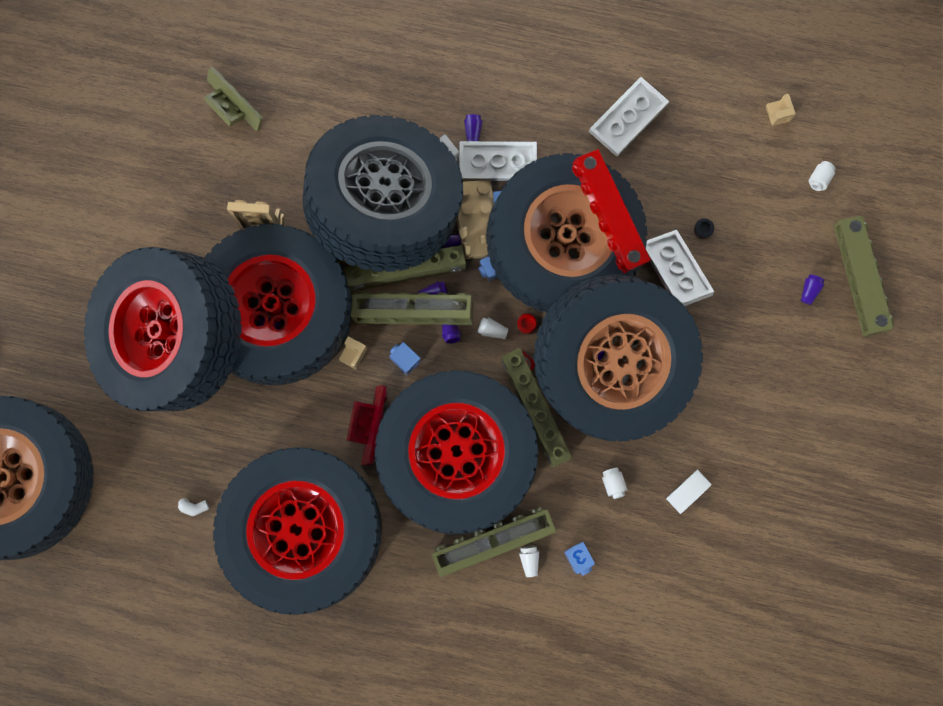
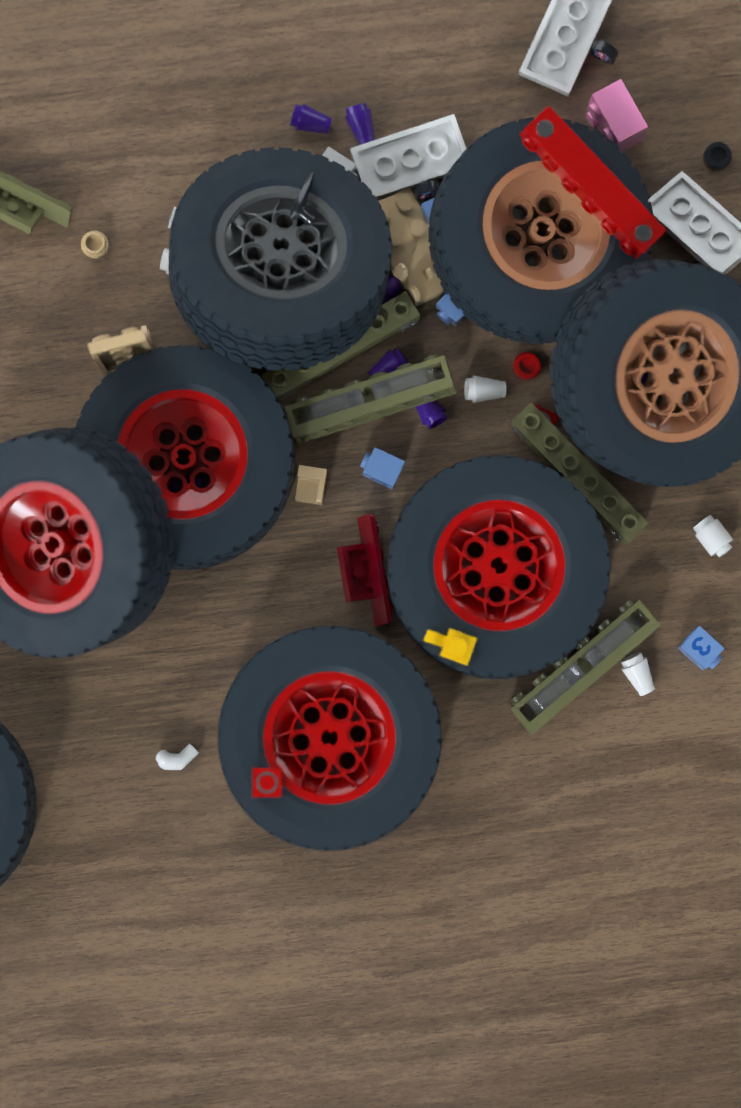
camera: 20 degrees left, 5 degrees up
none -> tan plate [81,231,109,259]
none -> red tile [252,768,282,797]
none -> dark purple cone [290,104,332,134]
none -> black bar [290,172,315,225]
none -> black tile [413,180,440,201]
none -> yellow plate [424,629,477,665]
none -> bright pink piece [586,79,648,153]
none -> black tile [590,40,619,64]

